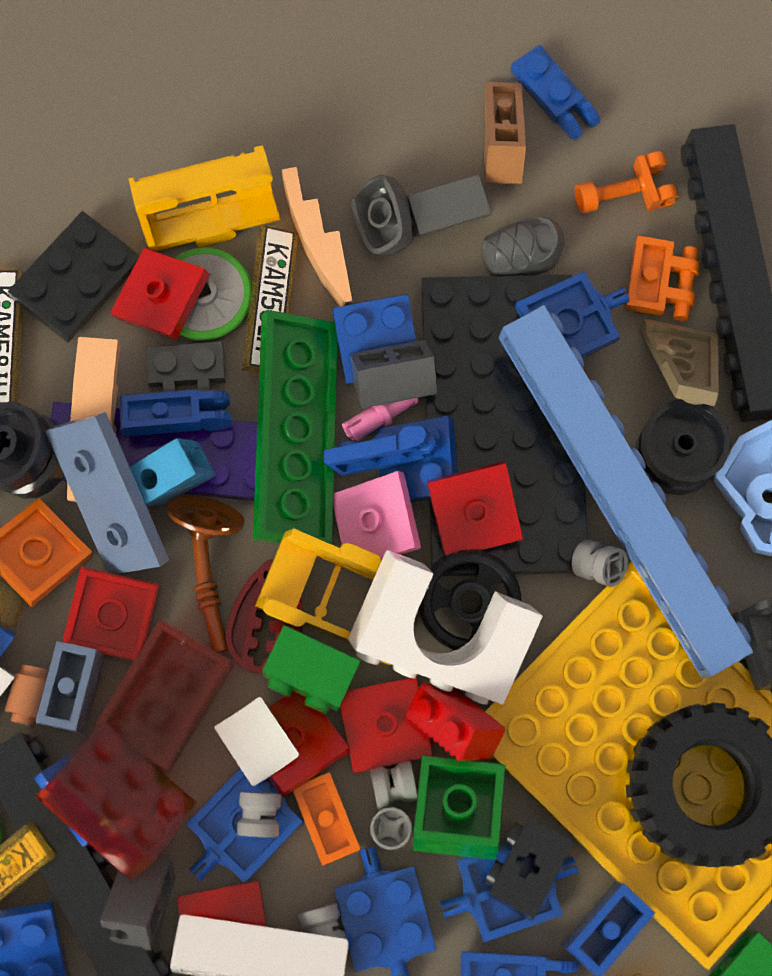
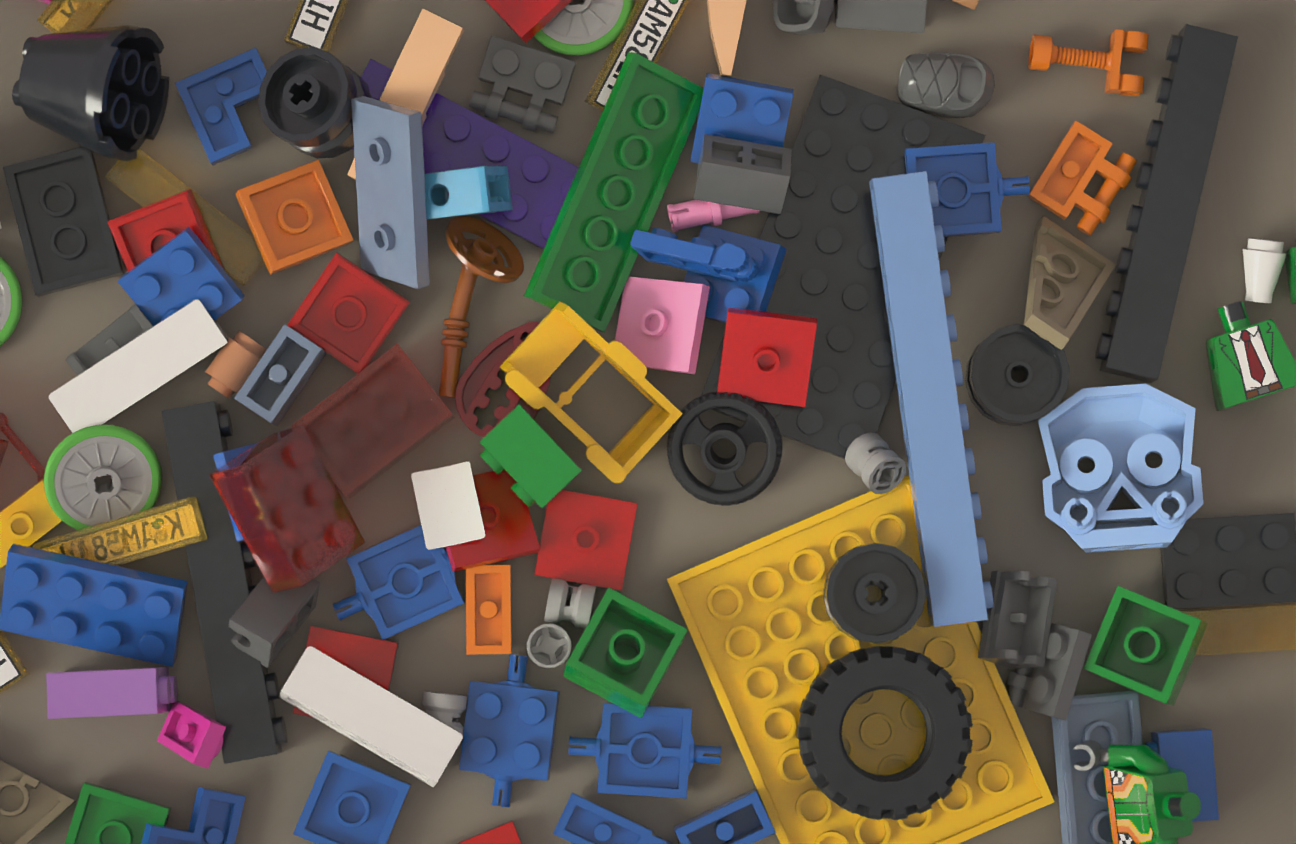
camera: 20 degrees right, 10 degrees up
blue hinge [119,389,232,437] -> none
light grey wheel [237,792,282,837] -> none
white arch [348,550,542,705] -> none
red brick [406,683,506,761] -> none
black brick [484,817,574,921] -> none
none -> black wheel [822,543,926,643]

